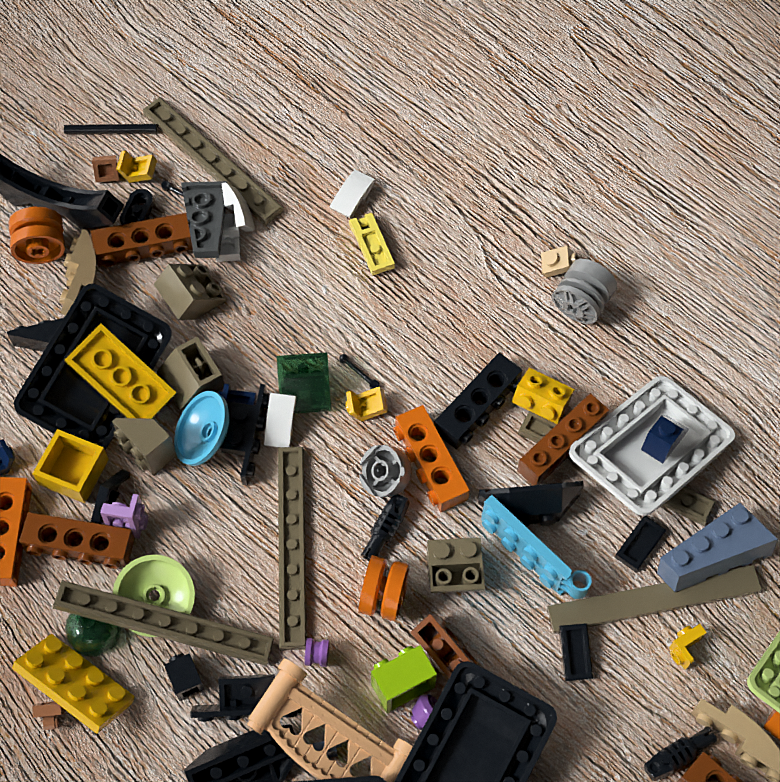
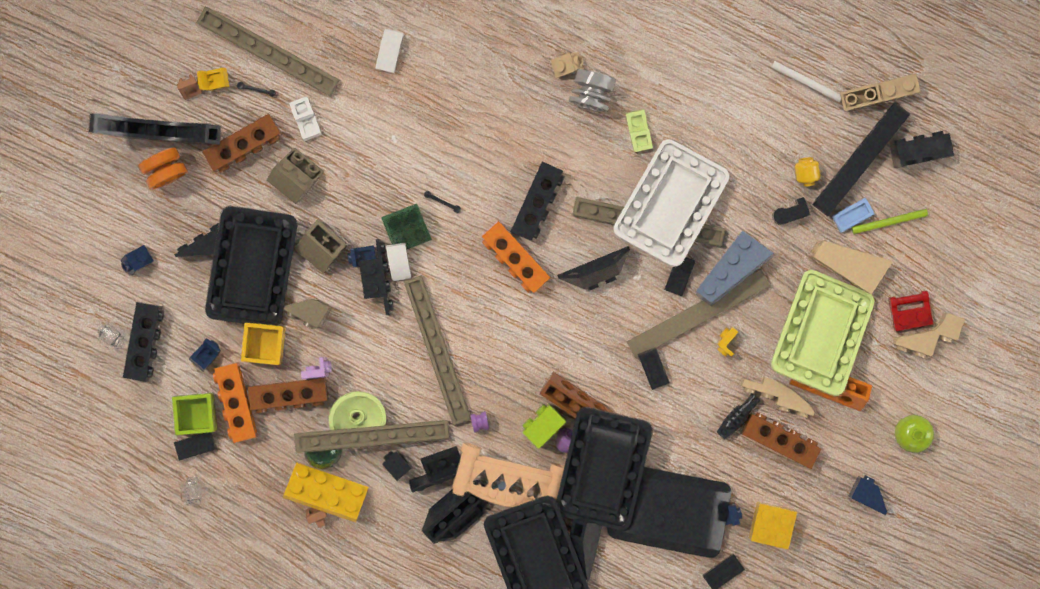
camera: 20 degrees left, 25 degrees up
tan slope [59,229,96,316] -> none
black bar [64,124,157,134] -> none
yellow plate [65,323,176,419] -> none
black tile [90,469,130,524] -> none
black plate [120,189,154,225] -> none
medium azure dish [174,391,229,466] -> none
dark grey wing [181,181,228,258] -> none
white slope [222,183,255,232] -> none
yellow bracket [345,386,388,422] -> none
light yellow plate [349,213,395,276] -> none
orange wheel [358,555,409,622] -> none
light grey cylinder [359,445,412,497] -> none
black hinge [361,494,410,561] -> none
dark tan slope [426,537,485,593] -> none
medium azure hinge [481,495,592,599] -> none
yellow brick [512,367,575,424] -> none
dark orange brick [517,393,609,486] -> none
dark blue slope [641,415,689,464] -> none
none -> yellowish green slope [625,109,653,152]

